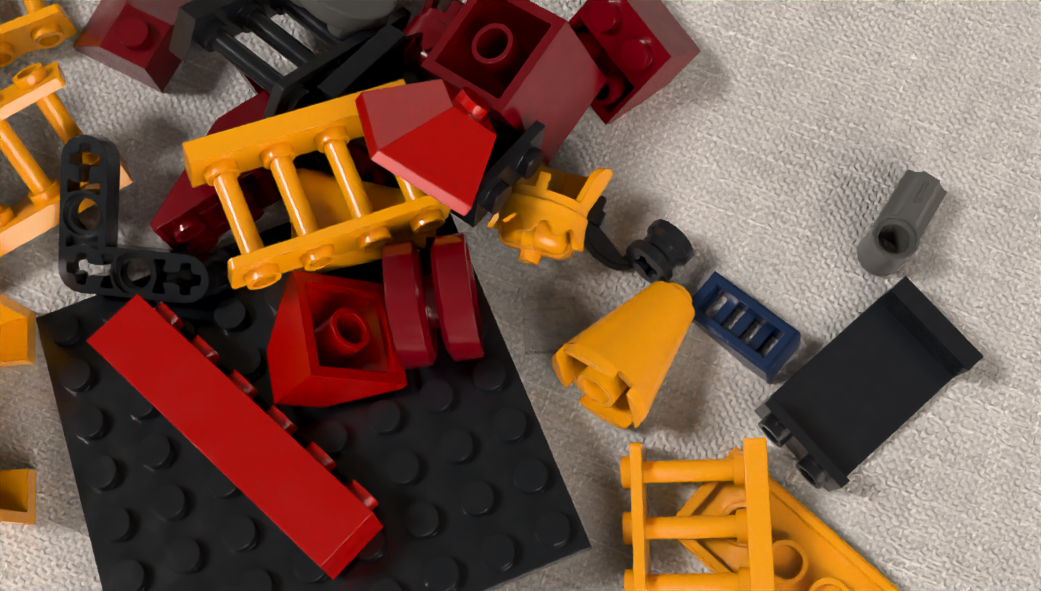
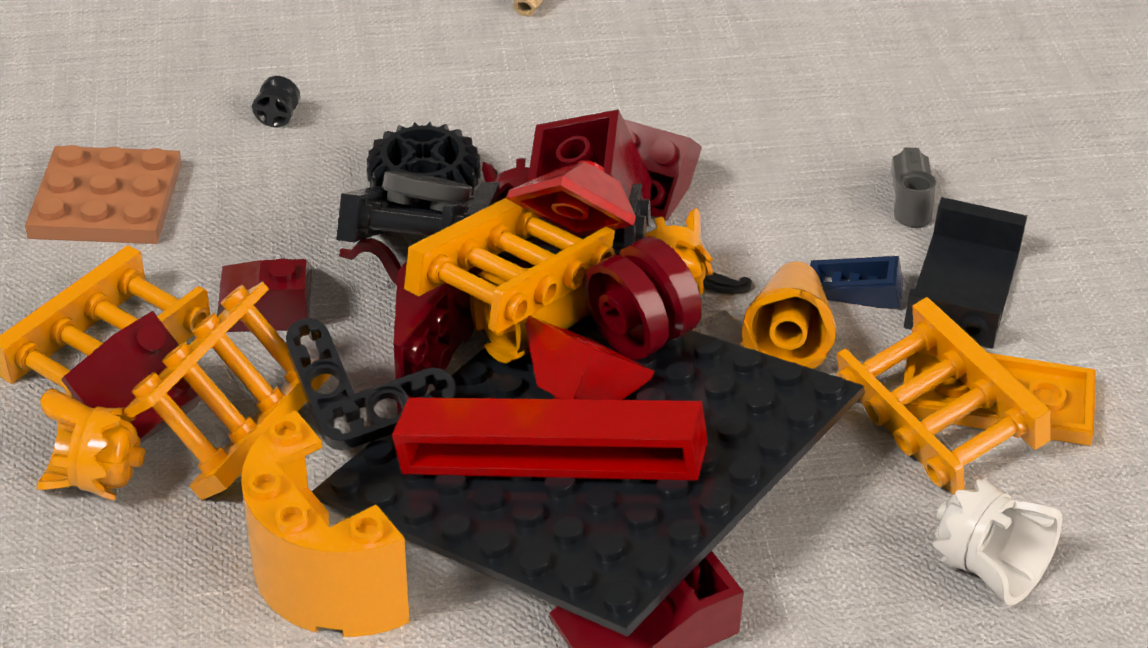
camera: 30 degrees left, 35 degrees down
black wheel [626,219,694,284] -> none

